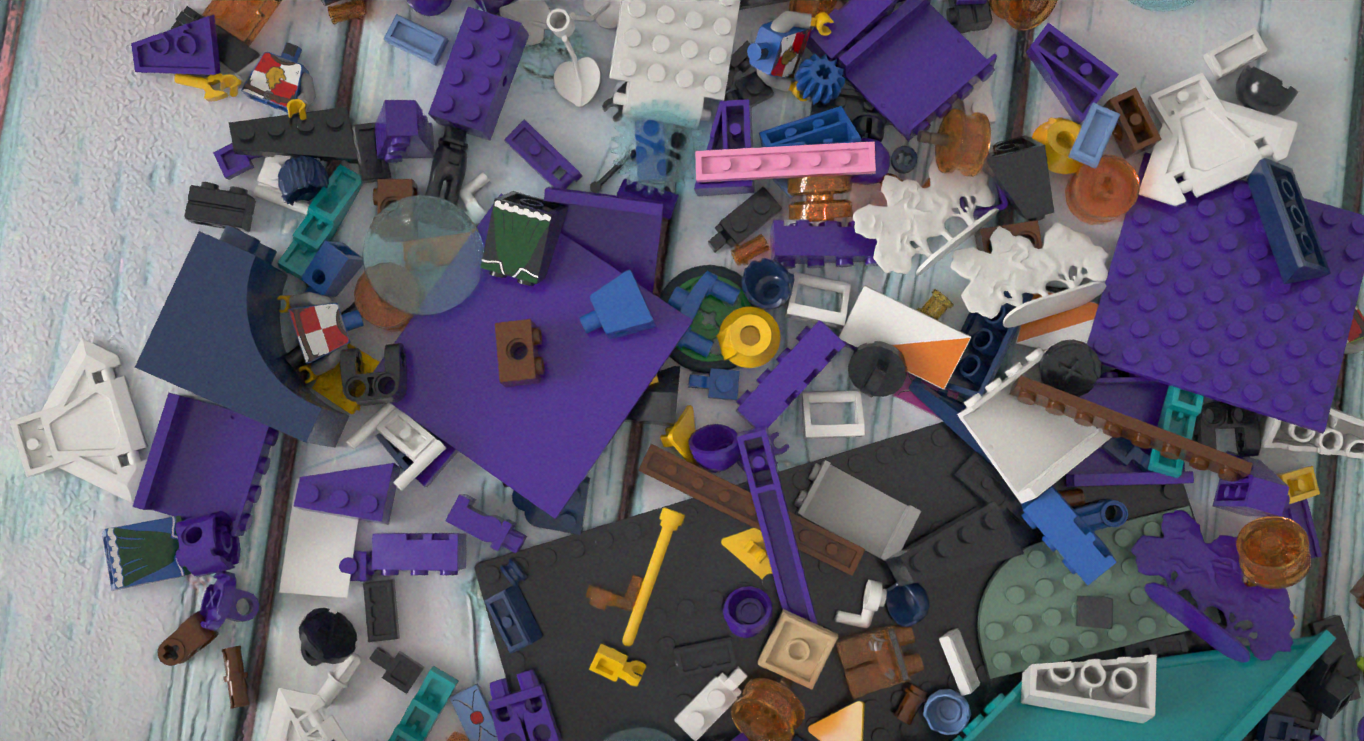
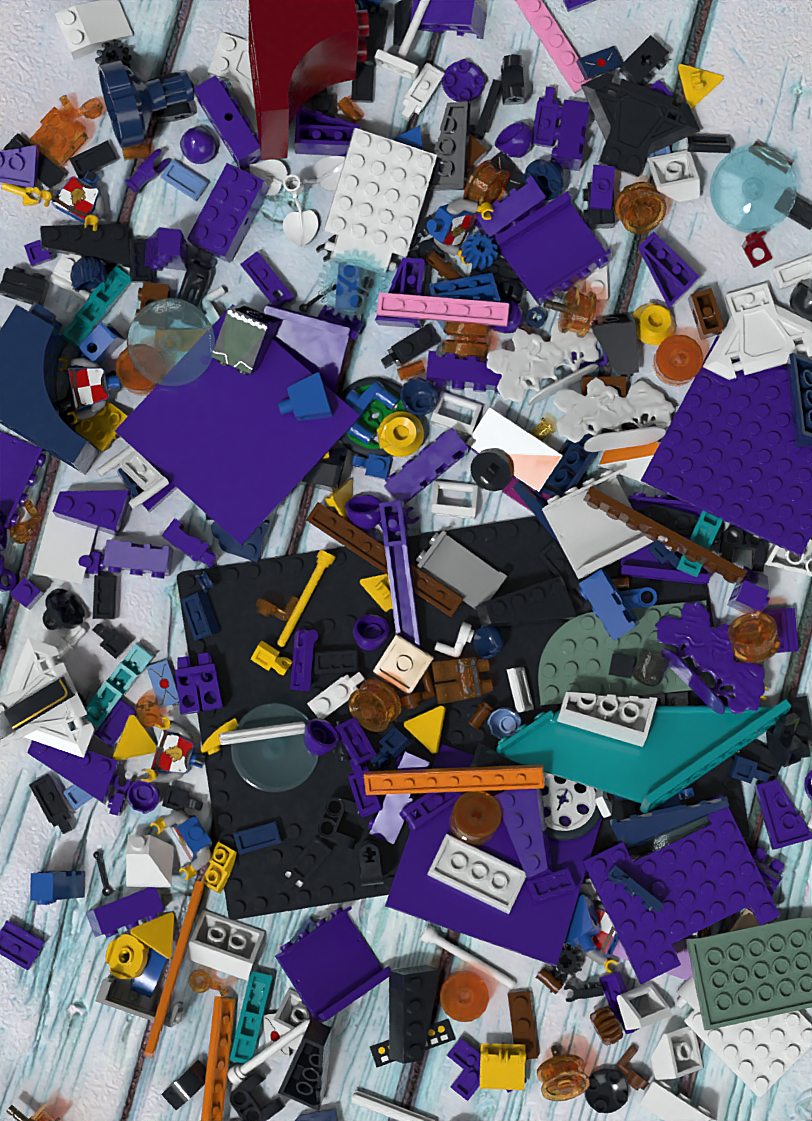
camera: 10 degrees right, 0 degrees up
black piece [340,343,407,406] -> none
reddish brown brick [495,319,545,387] -> none
black tile [1039,339,1101,397] -> none
medium blue tile [1068,102,1120,168] -> none
yellow slope [1276,466,1320,504] -> none
none -> clear orange plate [10,500,41,544]
none -> dark purple brick [10,577,44,610]
none -> black tile [69,140,118,179]
none -> dark purple piece [124,148,170,194]
none -> dark purple plate [290,629,318,691]
none -> reddish brown plate [399,671,436,710]
none -> reddish brown pin [424,250,466,281]
none -> clear smoke helmet [633,648,670,687]
none -> black plate [637,504,722,545]
none -> dark red bracket [742,230,772,268]

